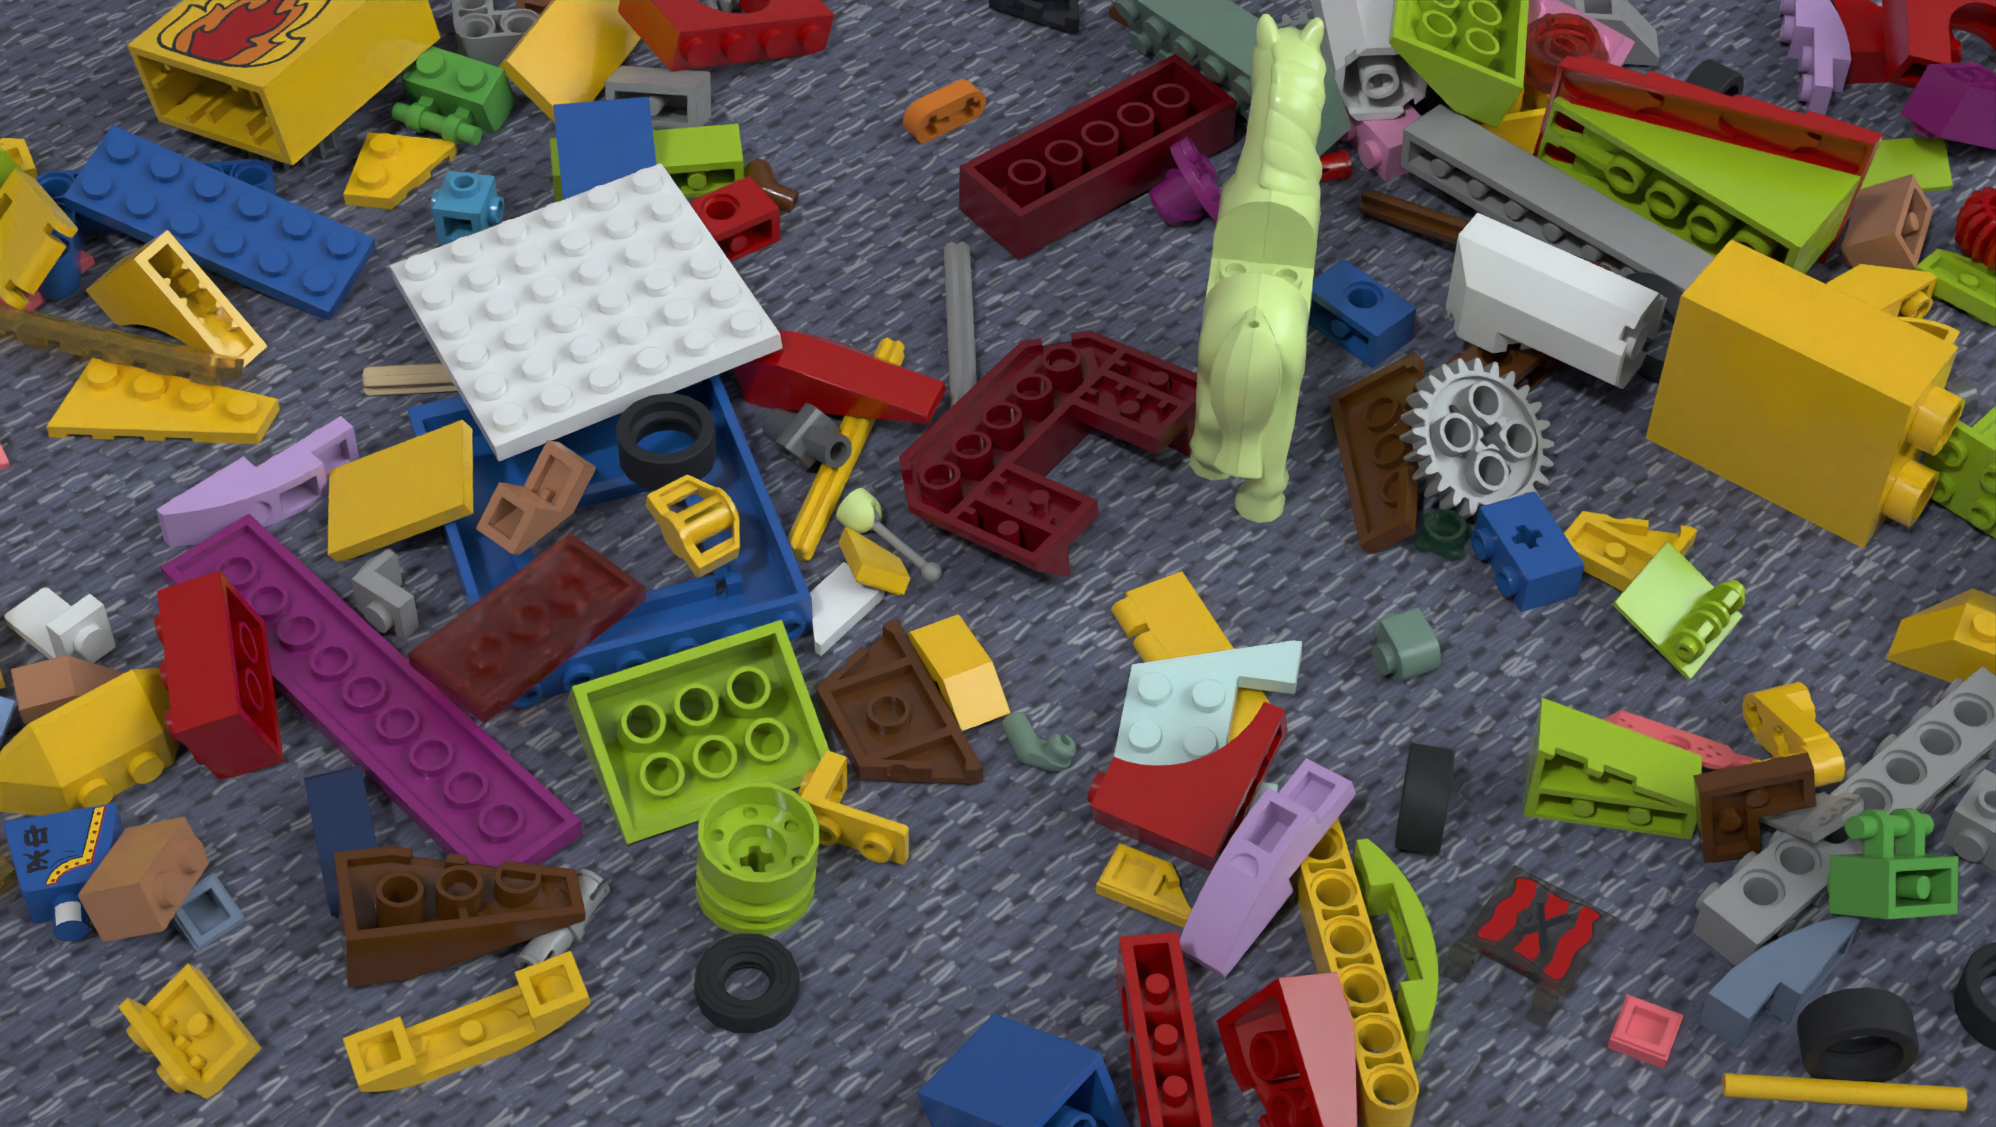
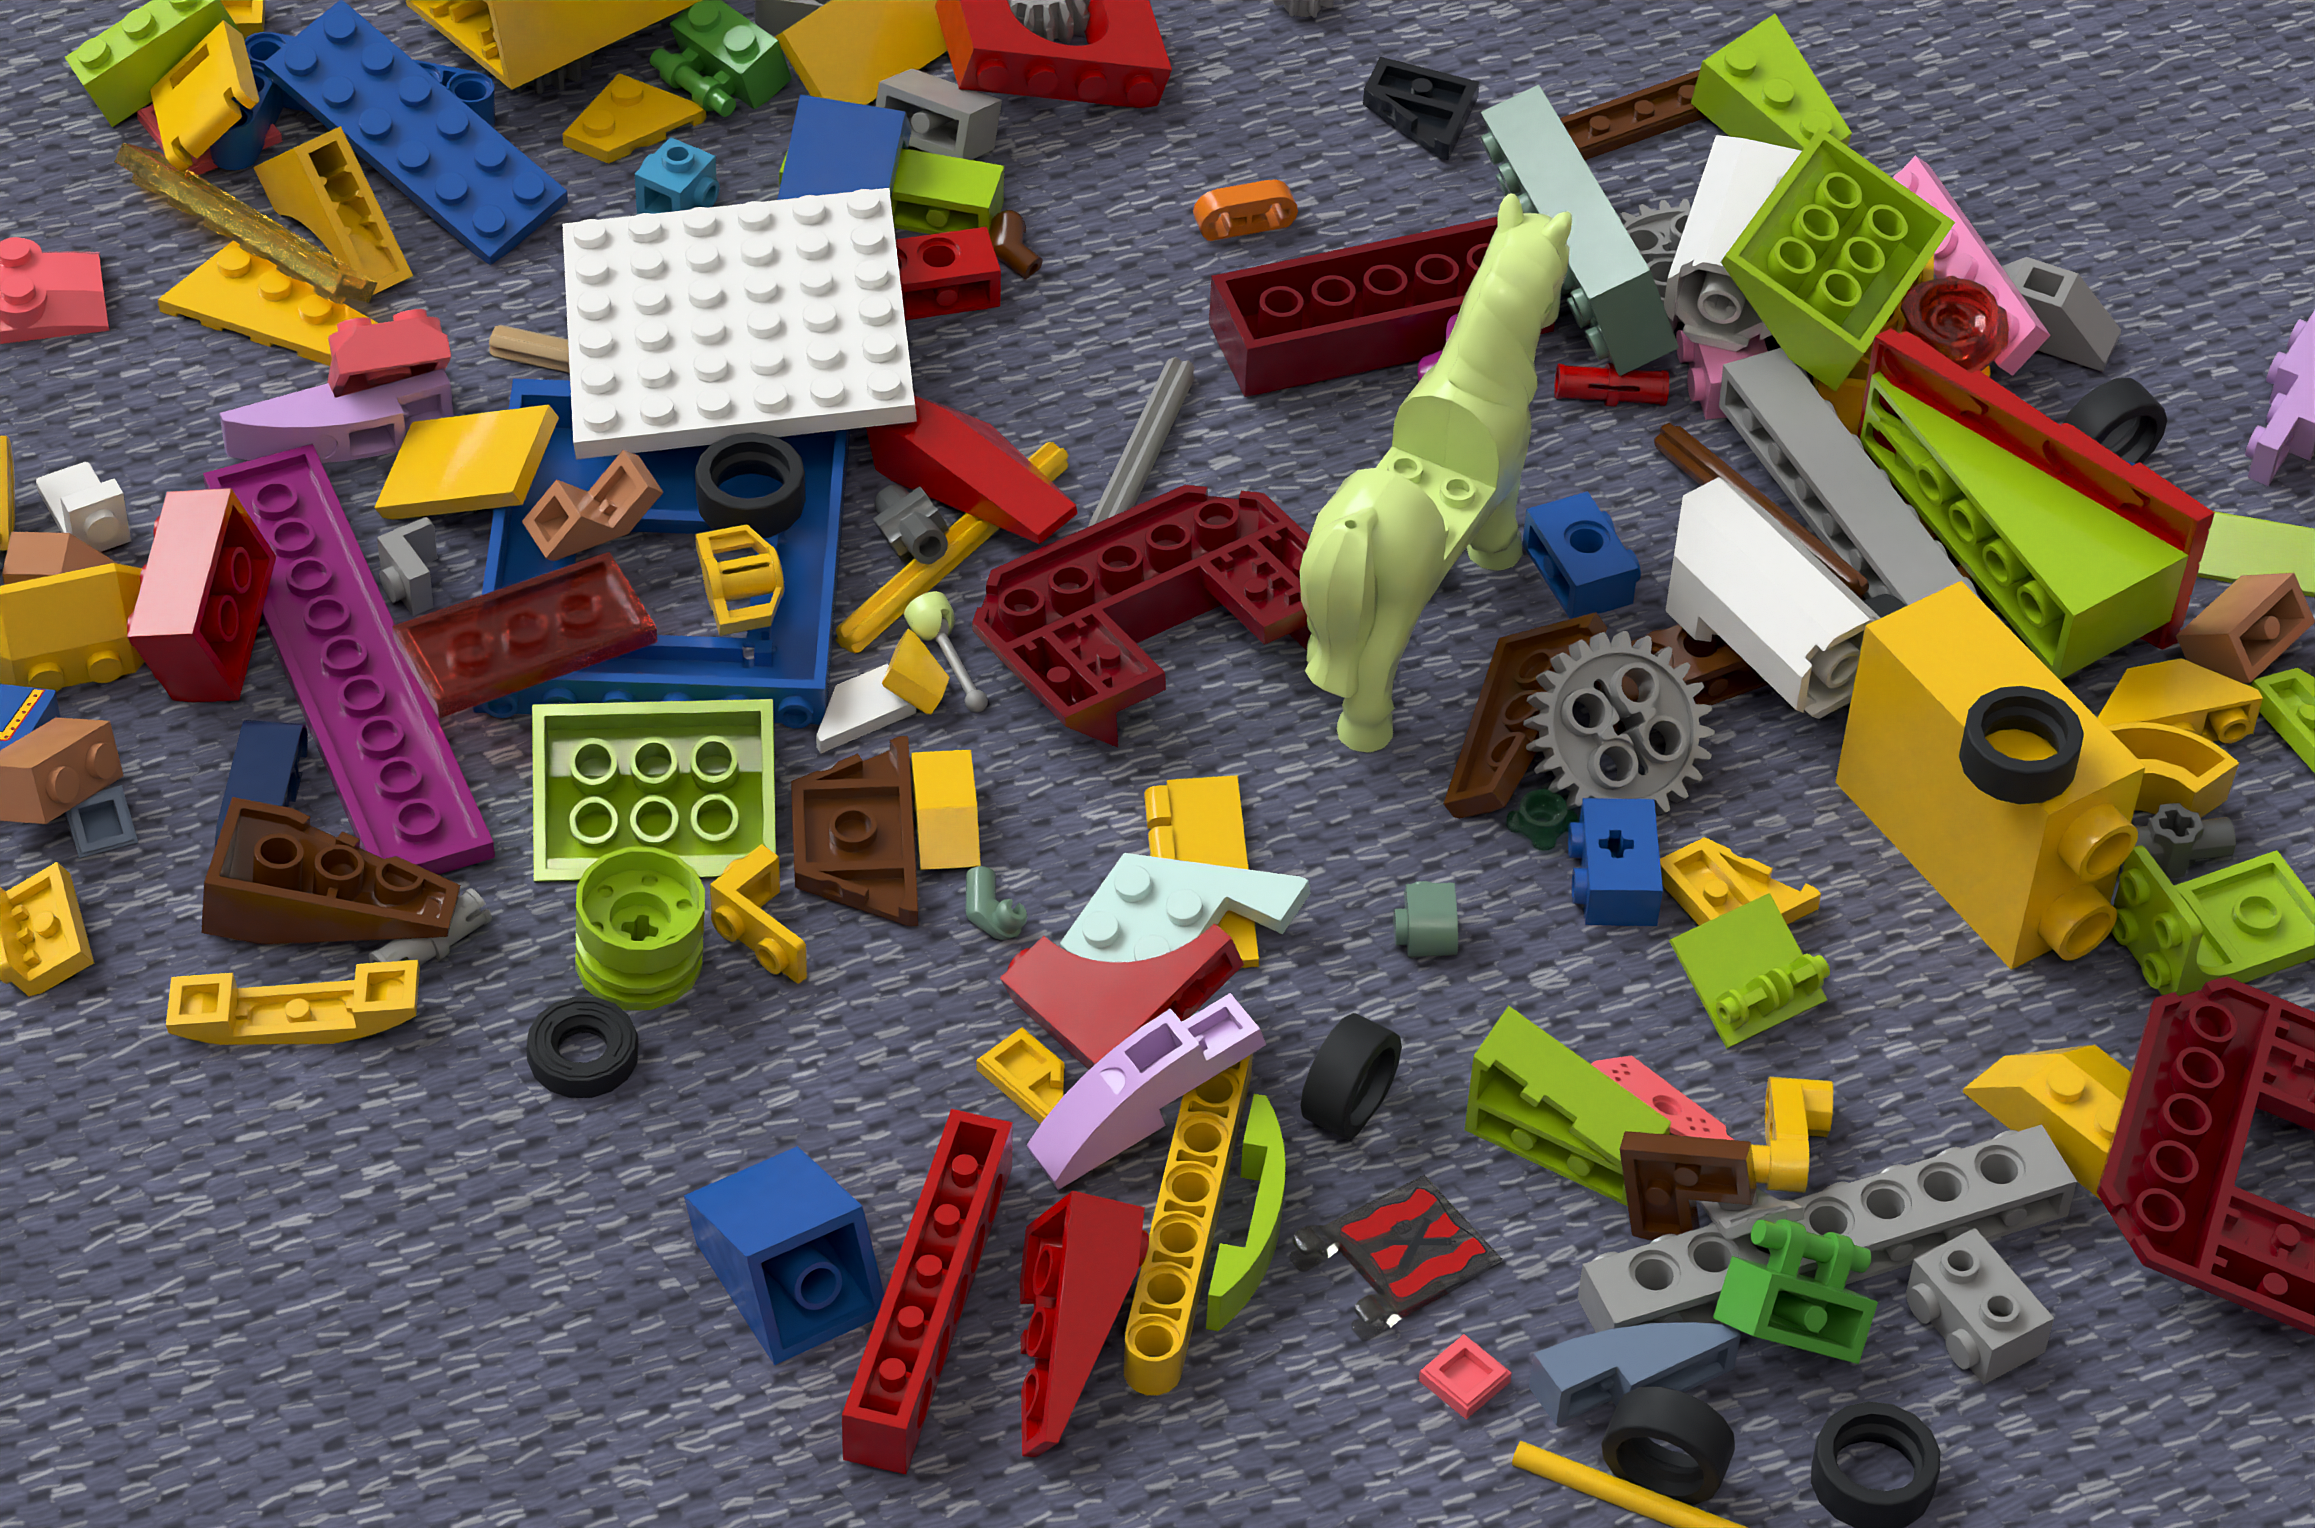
camera: 20 degrees right, 0 degrees up
none -> coral slope [327,309,451,398]
none -> black tyre [1959,686,2084,805]

